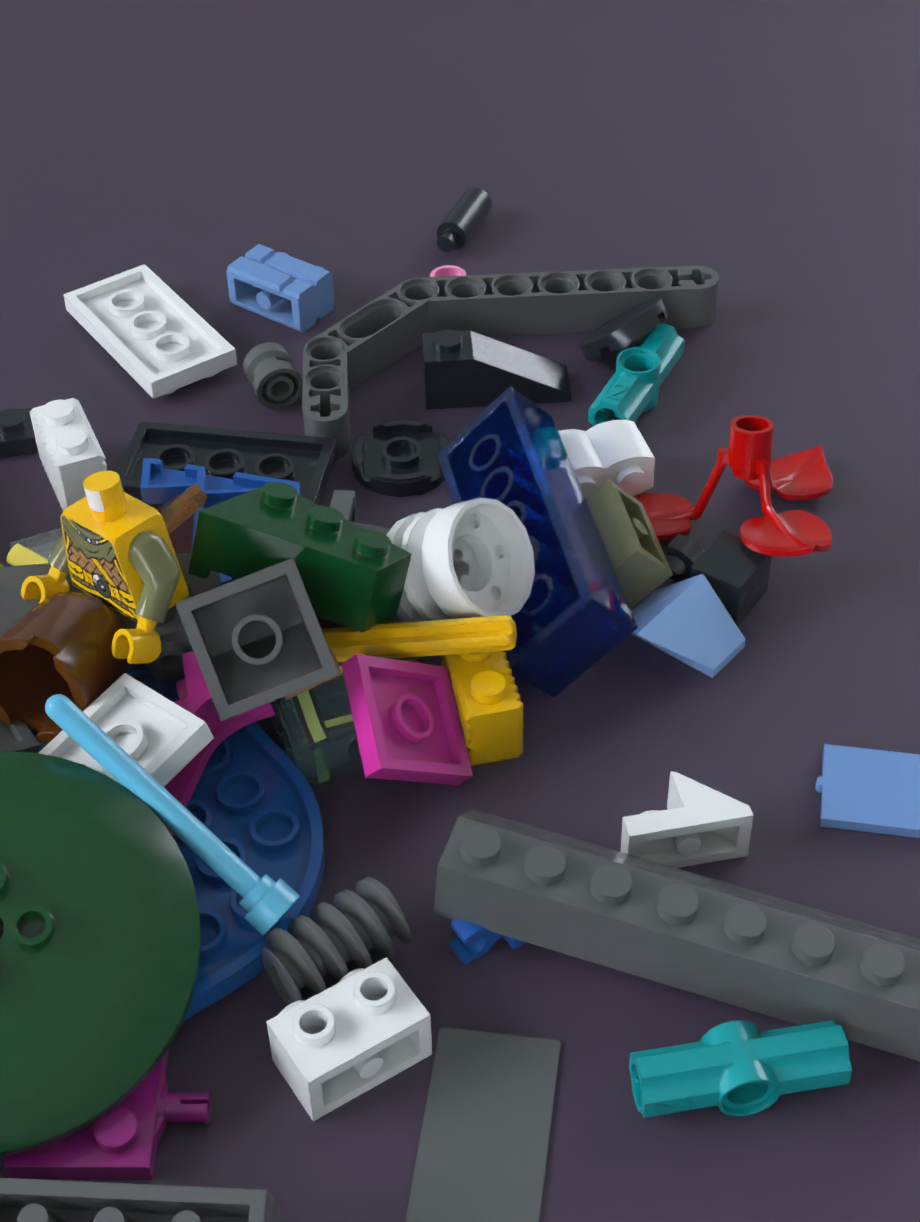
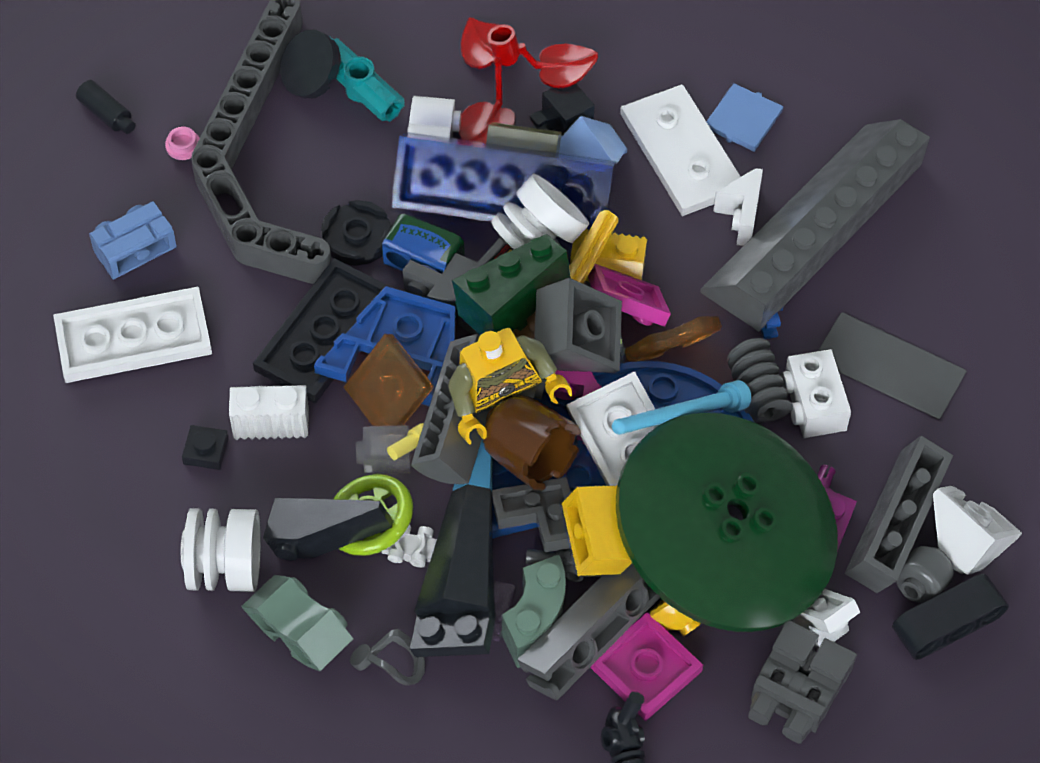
camera: 70 degrees left, 15 degrees up
dark grey wheel [243,342,303,409] -> none
black slope [422,329,572,410] -> none
teal piece [629,1020,852,1118] -> none
none -> blue piece [382,214,465,274]
none -> white plate [620,84,740,216]
none -> clear orange tile [623,316,722,362]

